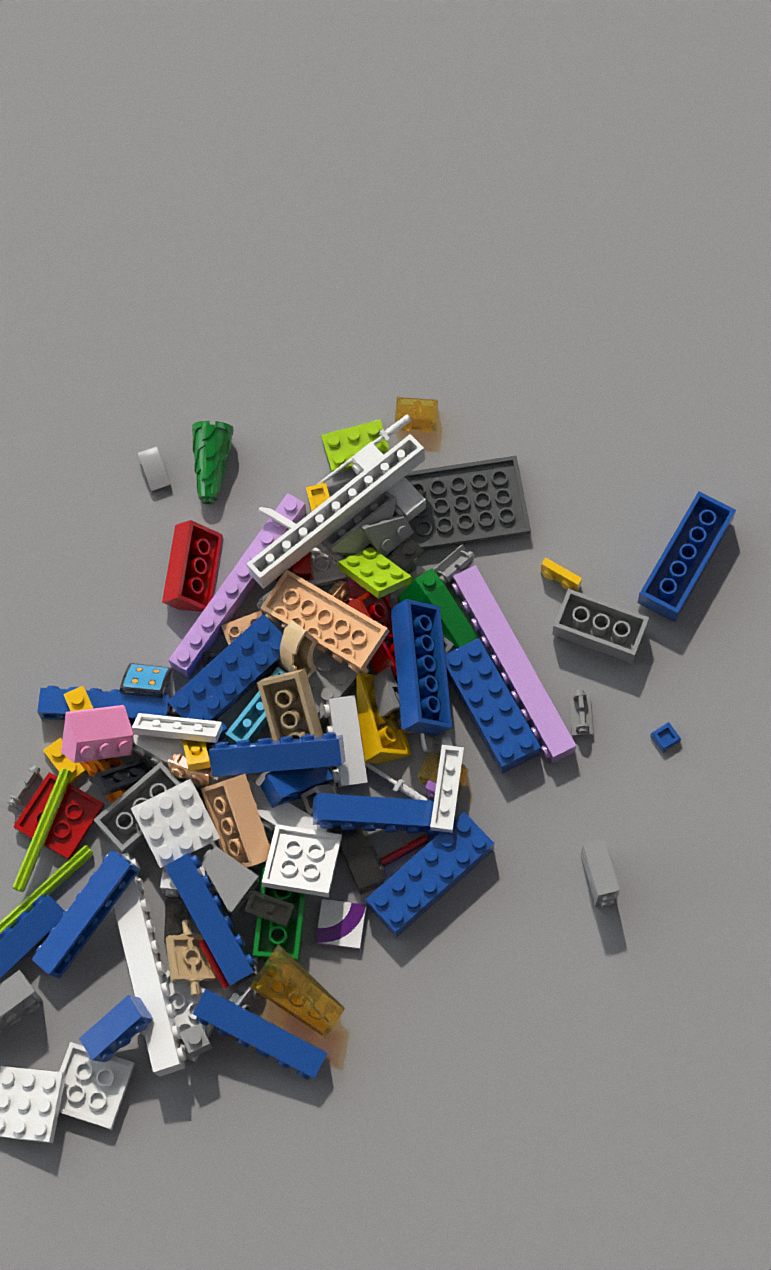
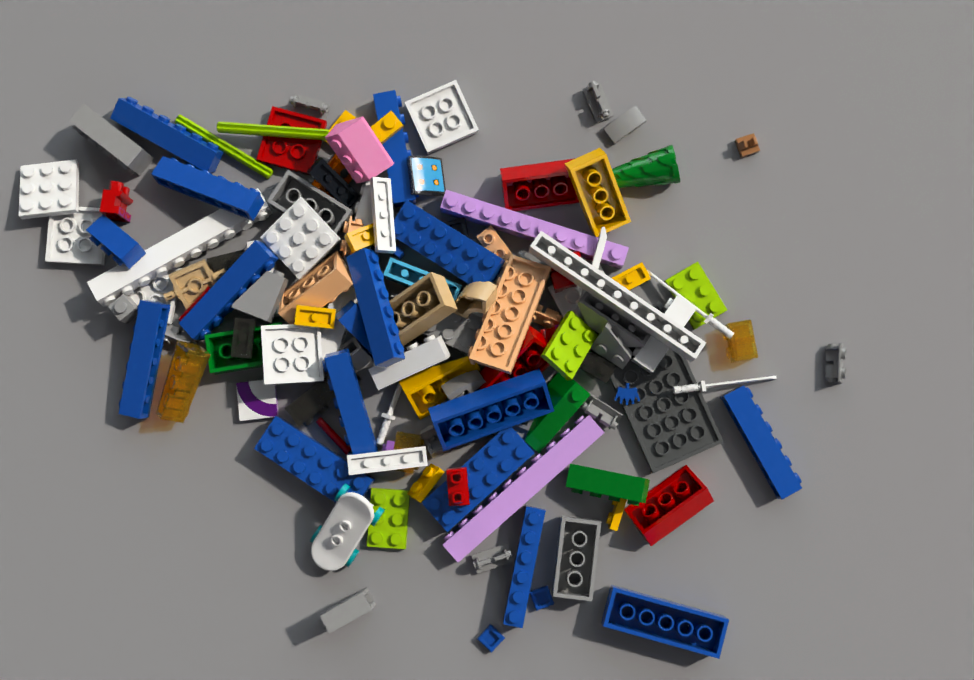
camera: 75 degrees right, 15 degrees up
none -> red hips [99,181,133,223]
none -> yellow plate [294,305,336,329]
none -> white piece [310,483,385,571]
none -> lime plate [367,488,410,549]
none -> white plate [405,80,479,154]
none -> yellow plate [407,464,445,503]
none -> red hips [446,467,470,506]
none -> blue brick [503,505,546,628]
none -> blue tile [530,585,554,611]
none -> yellow brick [565,148,631,237]
none -> green brick [566,464,650,506]
none -> light grey hinge [582,81,614,123]
none -> blue piece [614,383,640,405]
none -> red slope [624,465,714,546]
none -> white sword [673,376,777,394]
none -> blue brick [720,385,802,500]
none -> medium nougat tile [735,133,760,158]
none -> light grey hinge [825,343,846,383]

